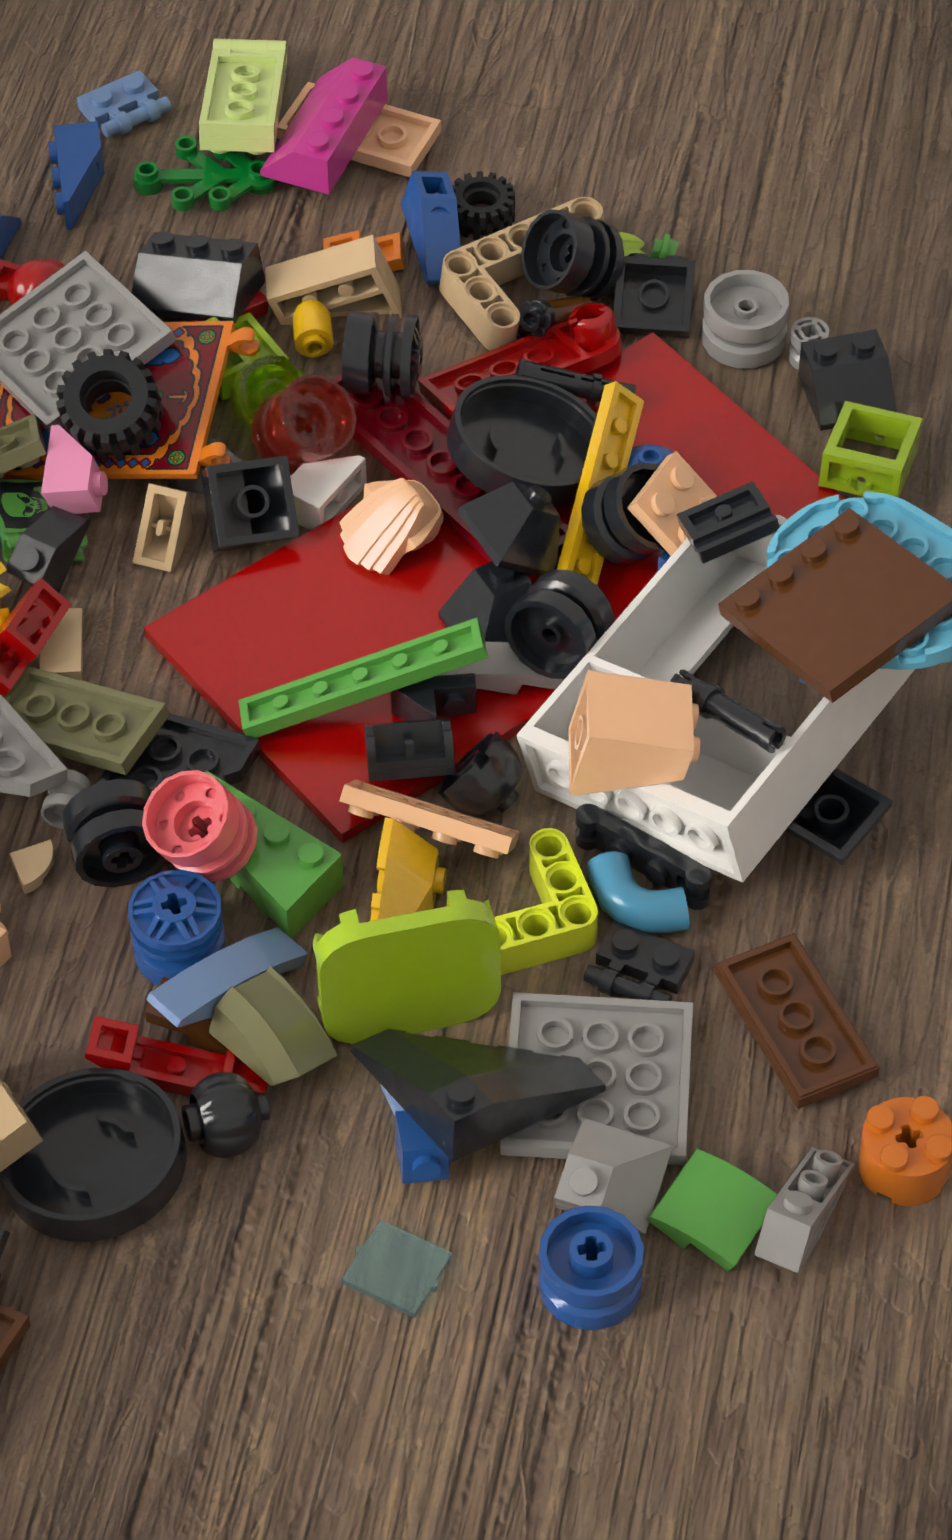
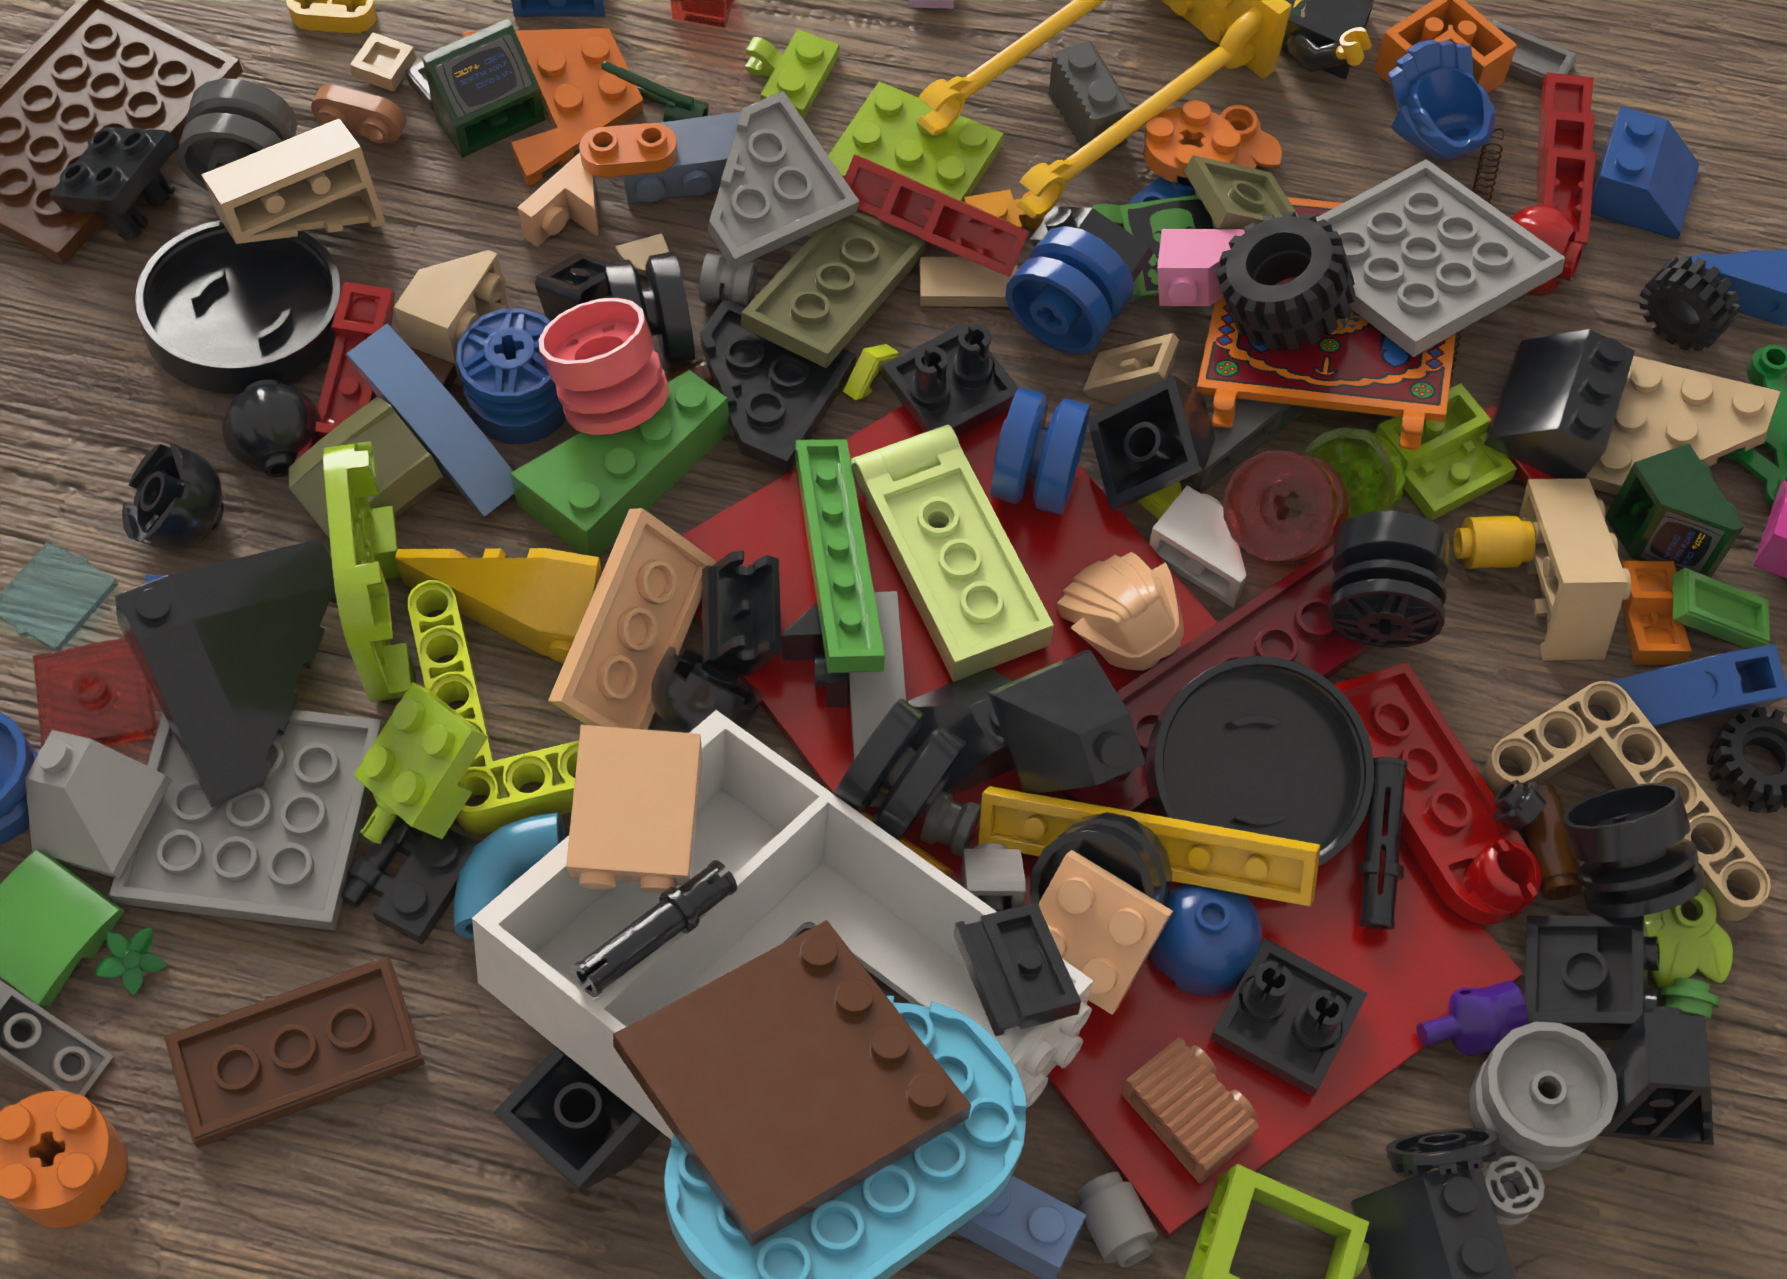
camera: 90 degrees right, 10 degrees up
none -> clear red plate [33,637,157,746]
none -> green plant [95,927,168,995]
none -> black cylinder [122,443,224,551]
none -> lime plate [353,682,488,844]
none -> tan slope [393,250,511,387]
none -> black slope [535,253,608,321]
none -> neon yellow tile [843,344,900,401]
none -> yellowish green hinge [851,425,1054,682]
none -> black plate [882,322,1019,436]
none -> light grey slope [961,843,1026,912]
none -> blue wheel [990,387,1091,516]
none -> blue wheel [1005,226,1134,355]
none -> nougat brick [1121,1037,1259,1184]
none -> black plate [1210,937,1368,1097]
none -> black wheel [1386,1128,1501,1176]
none -> dark purple piece [1416,980,1528,1056]
none -> tan plate [1584,356,1781,495]
none -> black wedge [1598,1007,1714,1145]
none -> dark green slope [1605,443,1744,578]
none -> black tyre [1639,256,1740,351]
none -> bright green tile [1672,568,1770,649]

